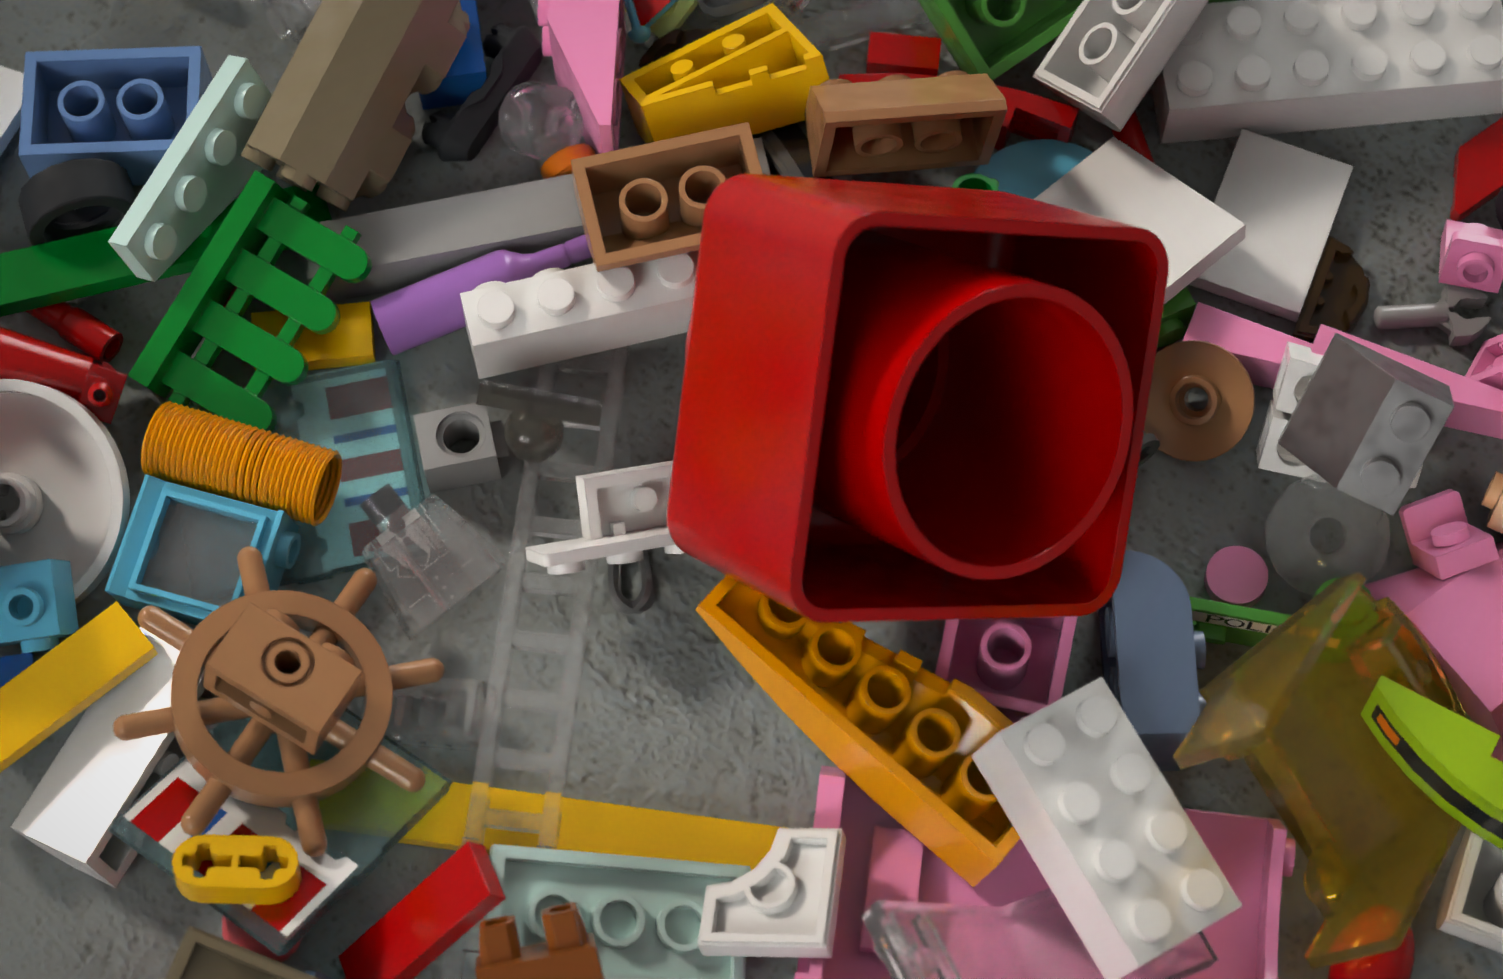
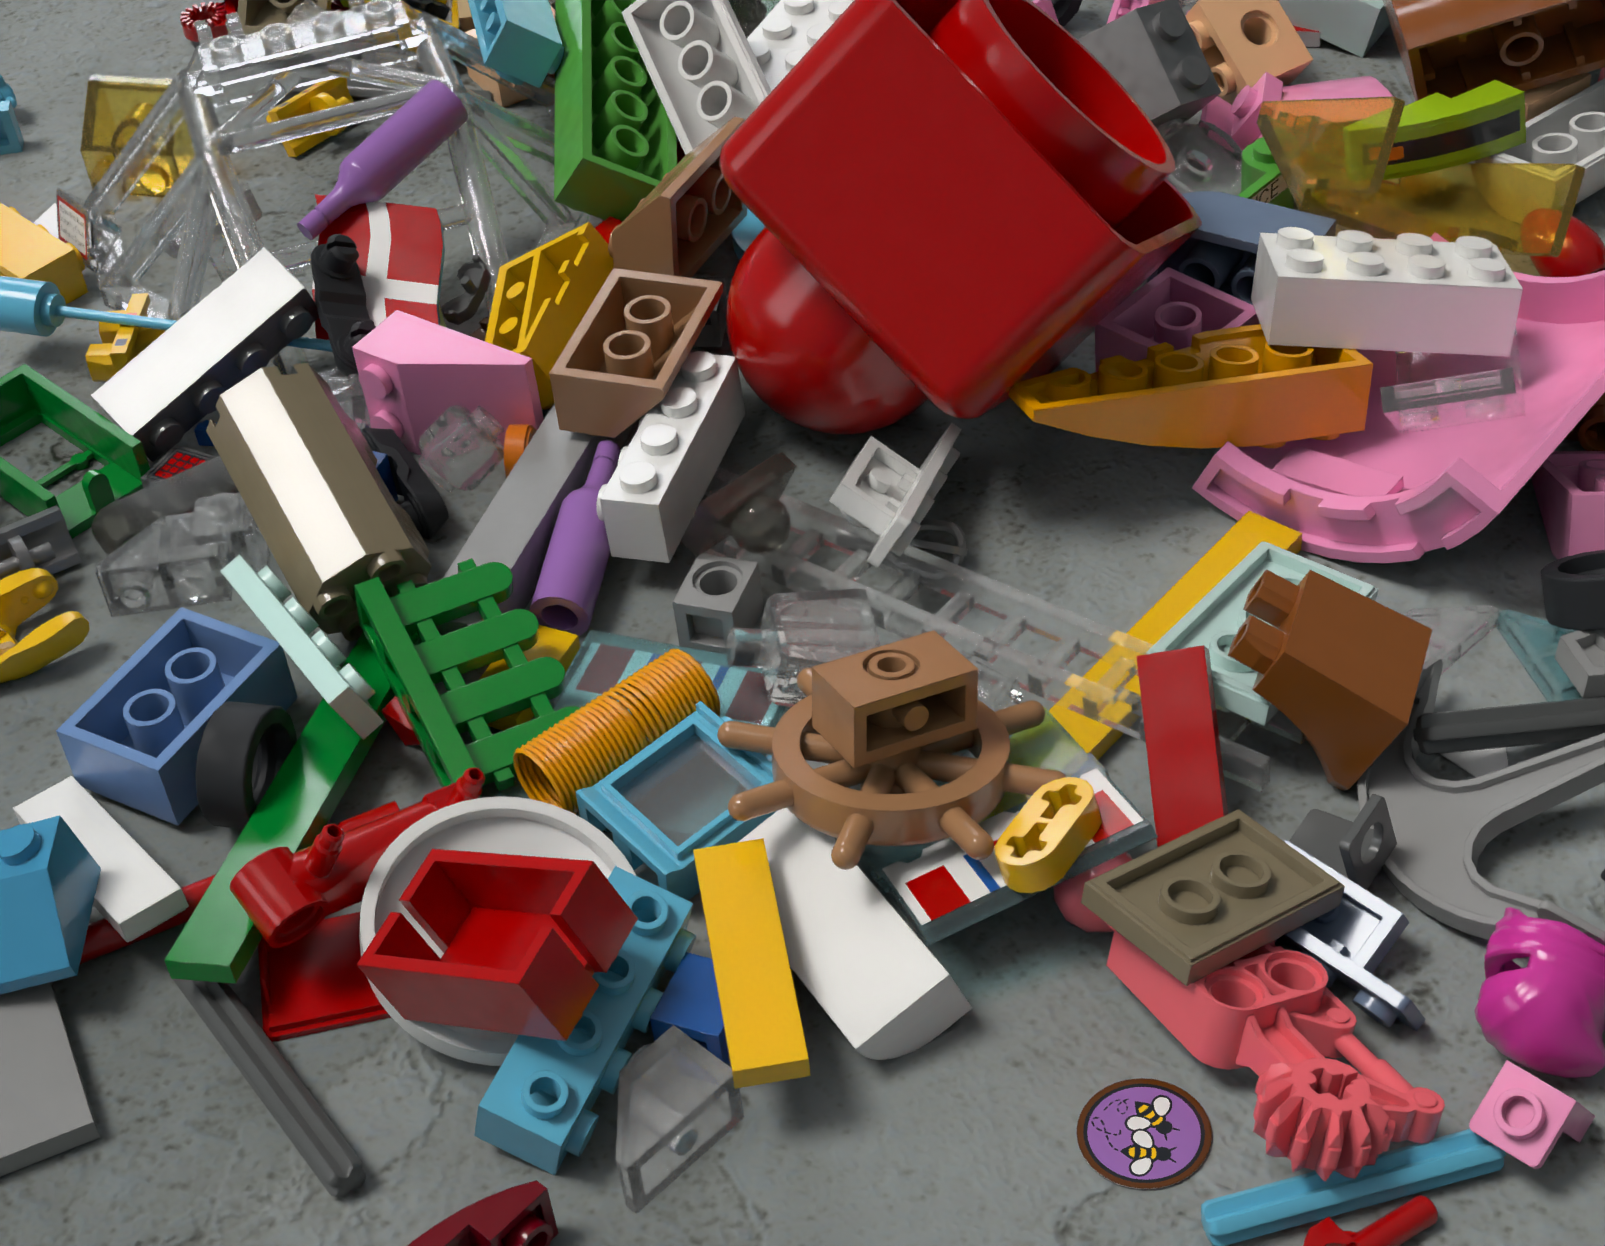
camera: 55 degrees left, 25 degrees down
white tile [698,828,847,958] -> none

